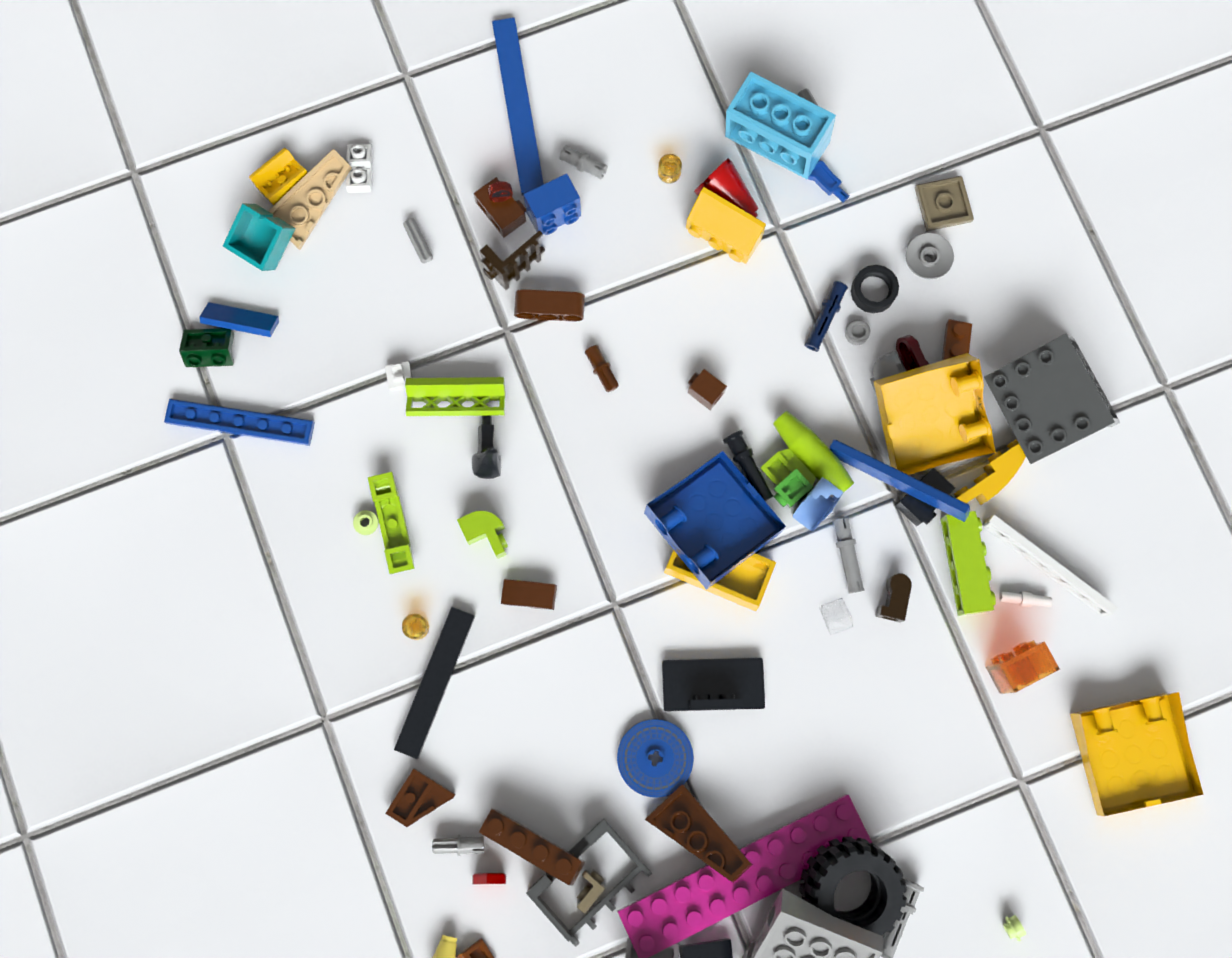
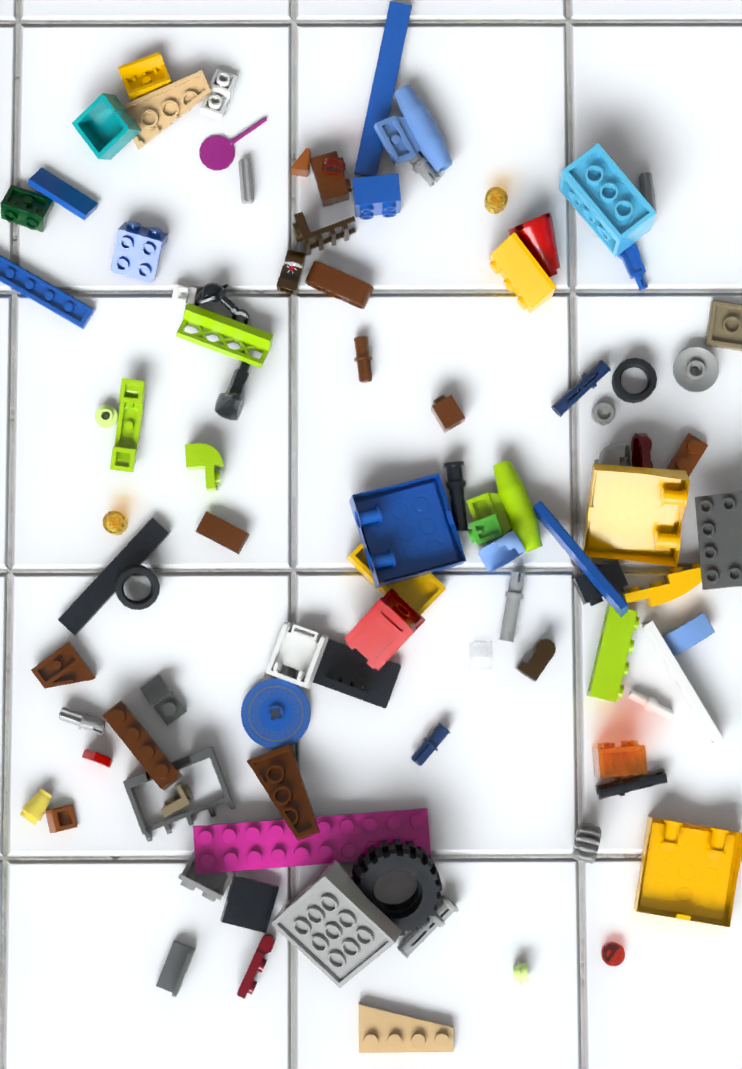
camera: 20 degrees right, 5 degrees up
none -> bracket [111,221,169,283]
none -> black tyre [114,565,160,610]
none -> dark grey slope [140,675,187,726]
none -> black piece [194,283,250,324]
none -> magenta piece [199,117,267,171]
none -> white container [265,621,328,689]
none -> dark brown leg [276,249,306,296]
none -> dark orange slope [291,148,311,177]
none -> container [344,588,426,671]
none -> medium blue plate [374,85,453,173]
none -> dark blue axle [411,723,451,766]
none -> light grey gear [572,823,602,864]
none -> black pin [595,768,667,800]
none -> clear red tile [601,941,625,966]
none -> medium blue slope [662,611,715,656]

